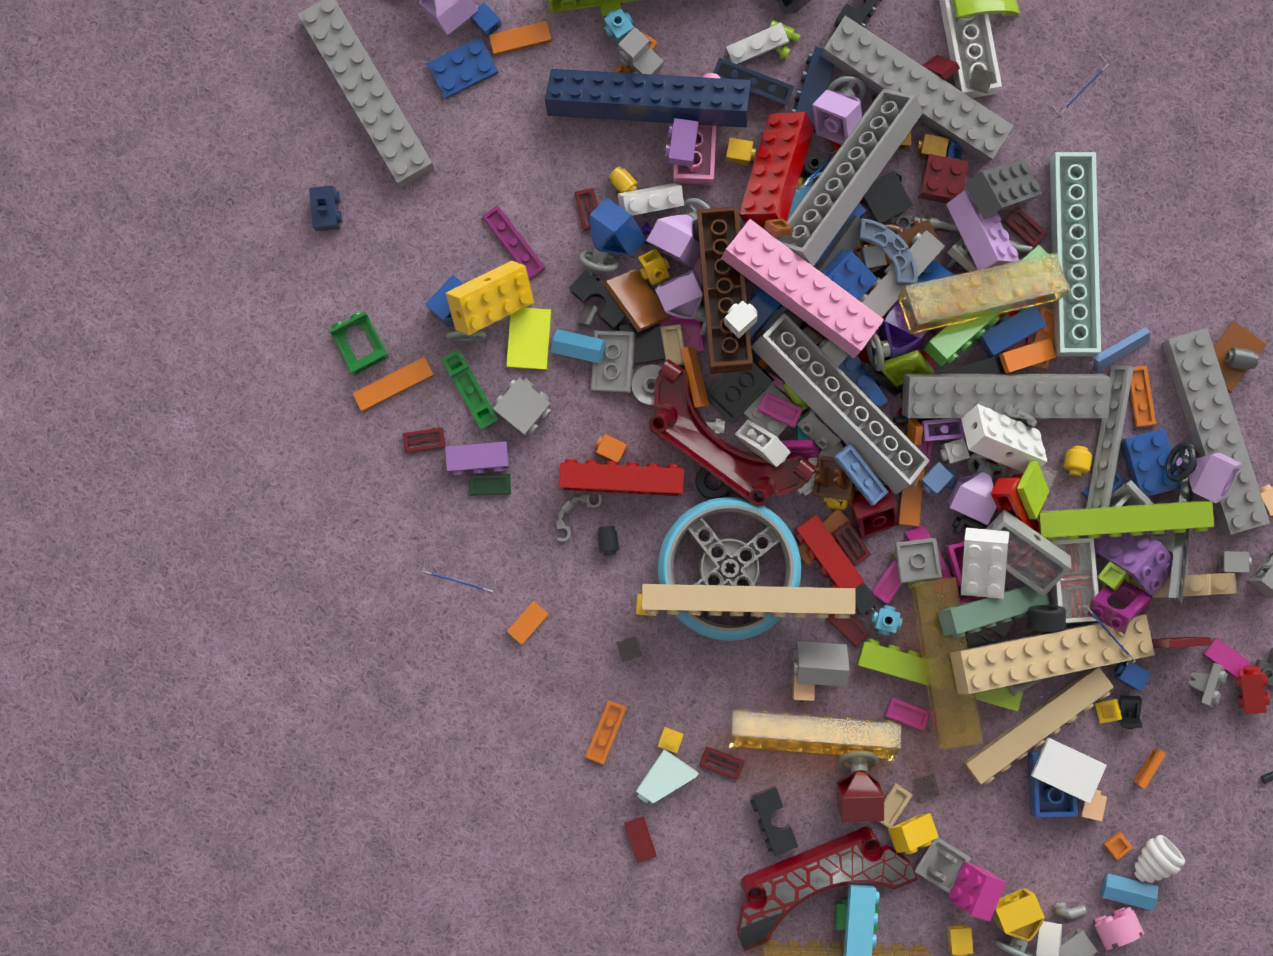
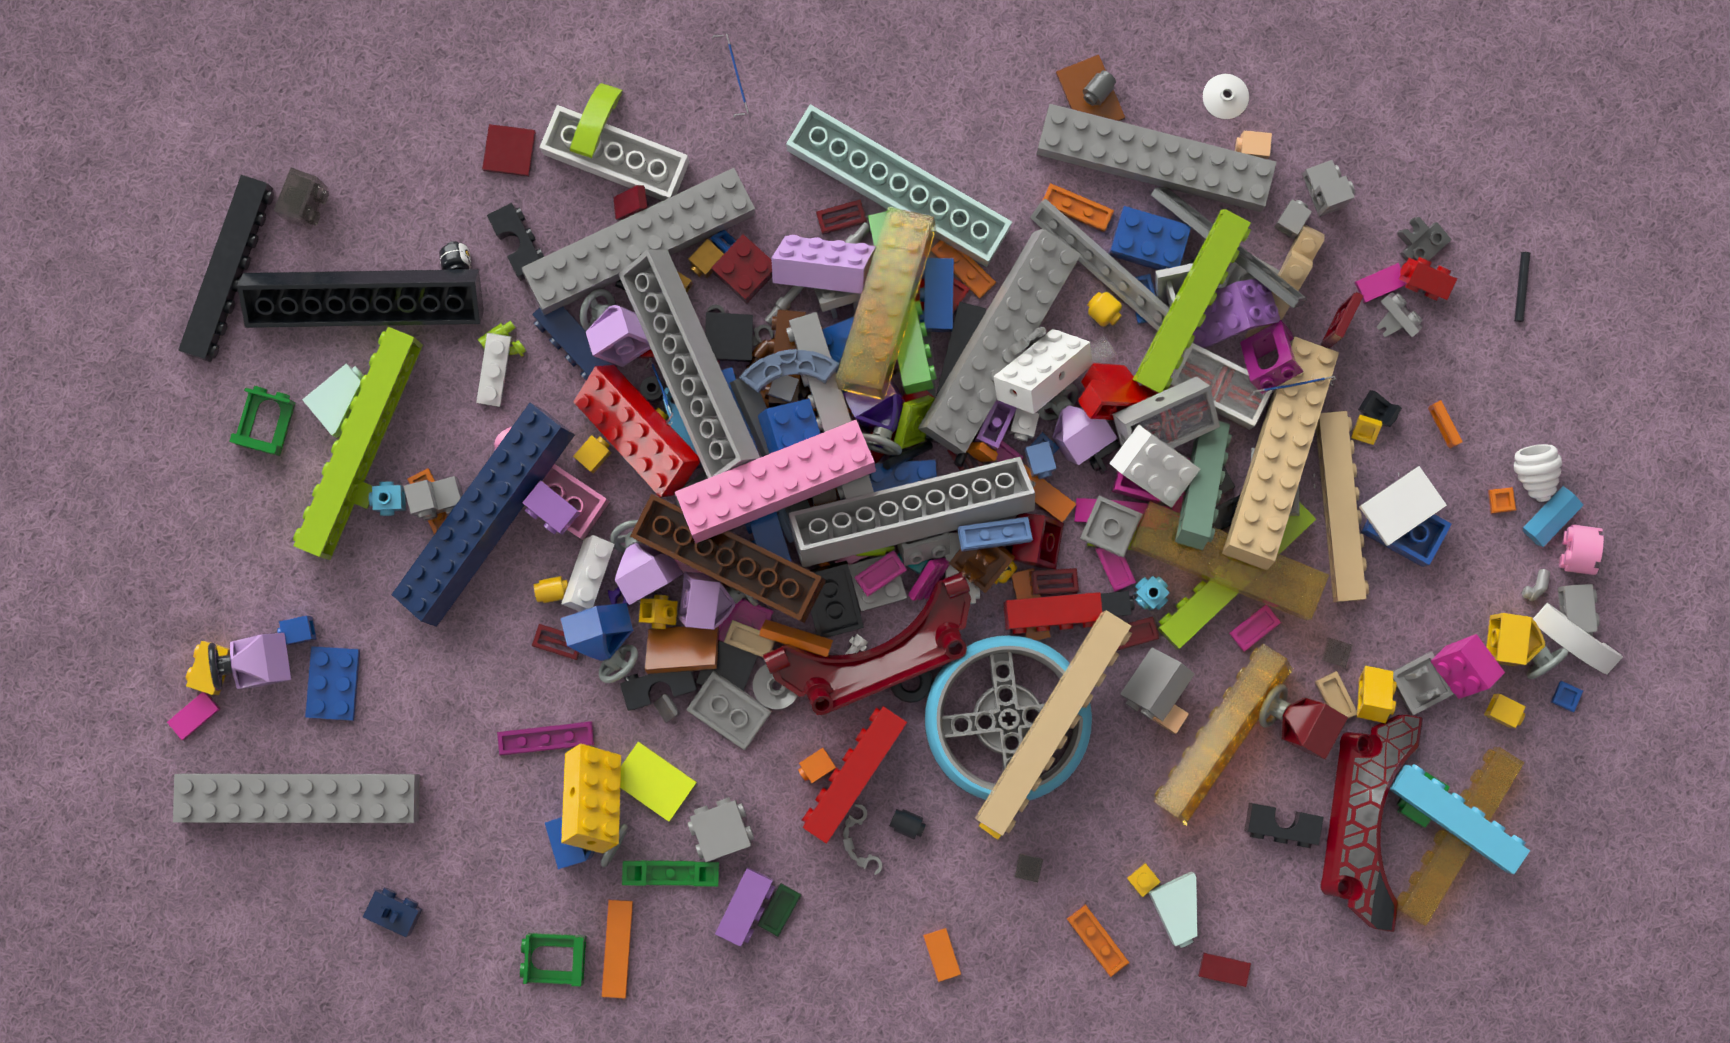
camera: 60 degrees left, 0 degrees up
dark red tile [403,427,446,453] -> none
blue piece [422,558,497,592] -> none
orange tile [489,21,552,56] -> none
dark azure piece [551,329,606,363] -> none
dark red tile [699,746,745,780] -> none
dark blue brick [713,57,794,105] -> none
white brick [724,301,758,338] -> none
white brick [735,419,791,467] -> none
dark orange tile [764,219,794,237] -> none
dark grey brick [964,159,1043,219] -> none
clear smoke plate [968,67,993,93] -> none
orange tile [999,338,1057,374] -> none
lime tile [1017,460,1049,519] -> none
black tyre [1028,605,1066,632] -> none
light nougat brick [1078,790,1107,821] -> none
medium blue tile [1094,327,1150,372] -> none
lime panel [1097,561,1131,591] -> none
blue brick [1114,661,1151,691] -> none
lavender piece [1165,442,1242,503] -> none

